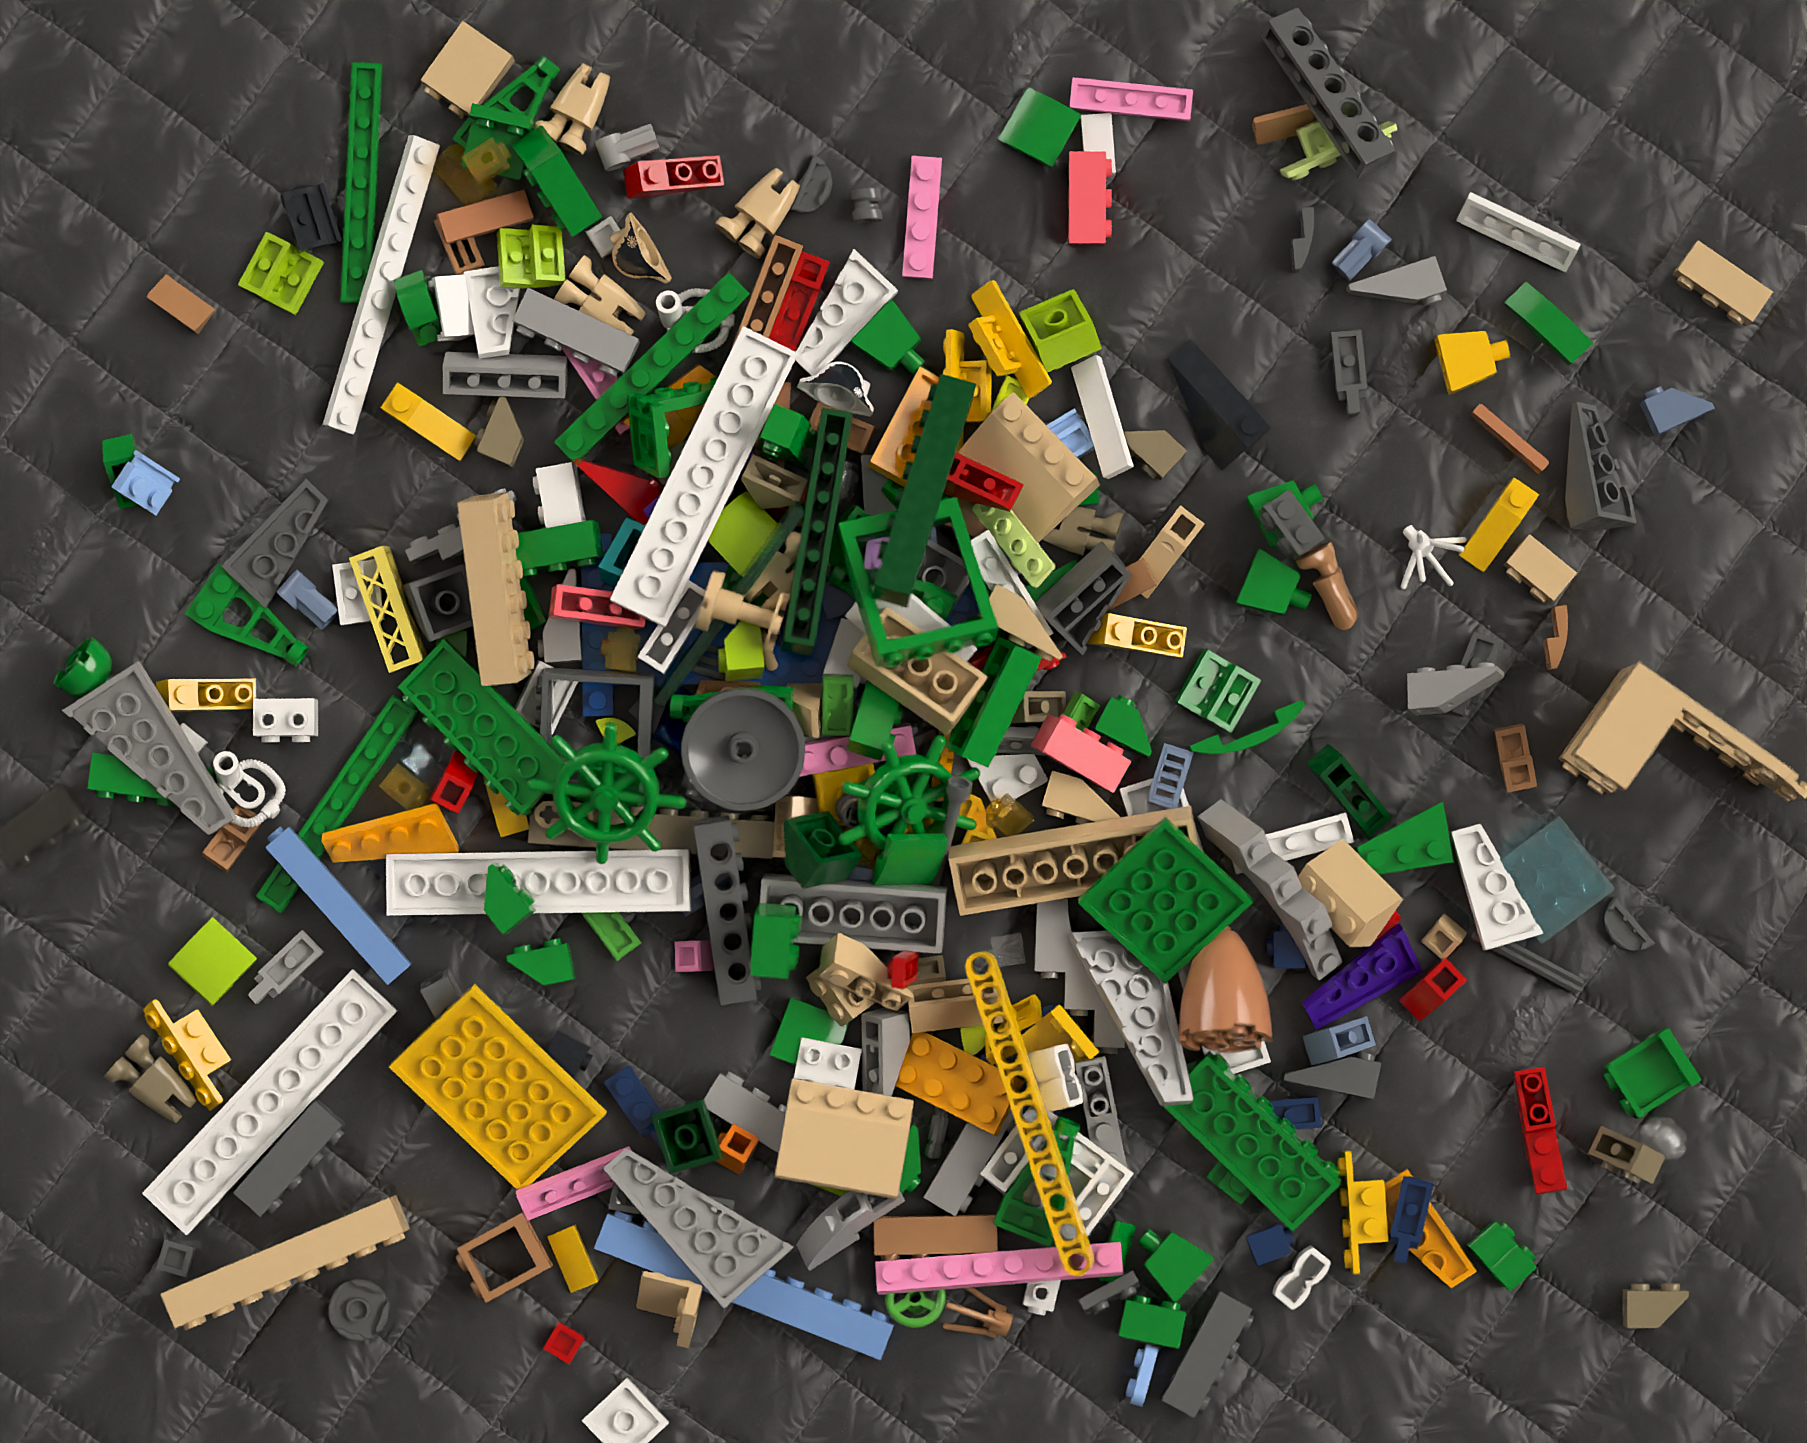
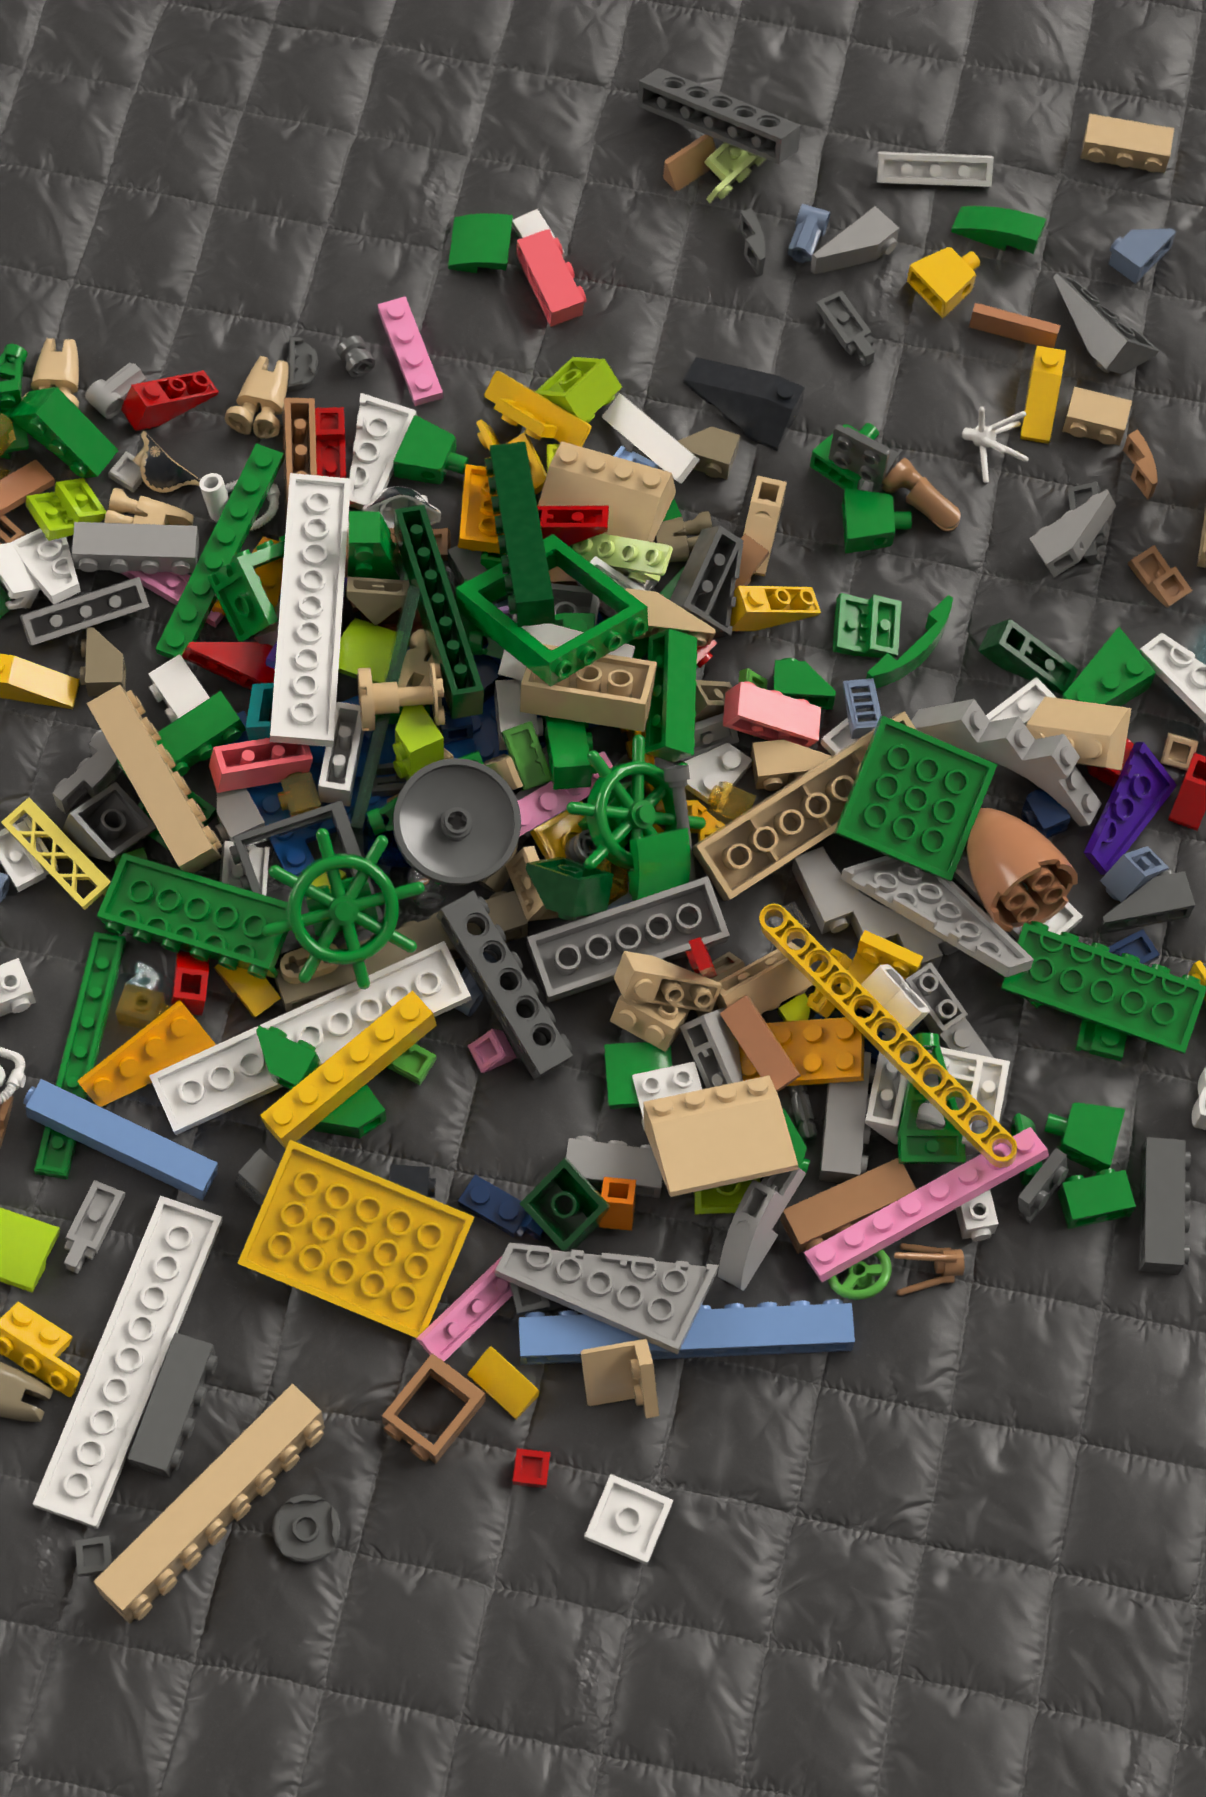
camera: 30 degrees left, 20 degrees down
green brick [750,903,801,979] -> none
bright pink plate [1069,77,1193,122] -> none
light blue plate [1126,1344,1158,1407] -> none
dark blue brick [1245,1223,1294,1266] -> none
none -> yellow brick [260,990,437,1150]
none -> nougat tile [720,995,801,1092]

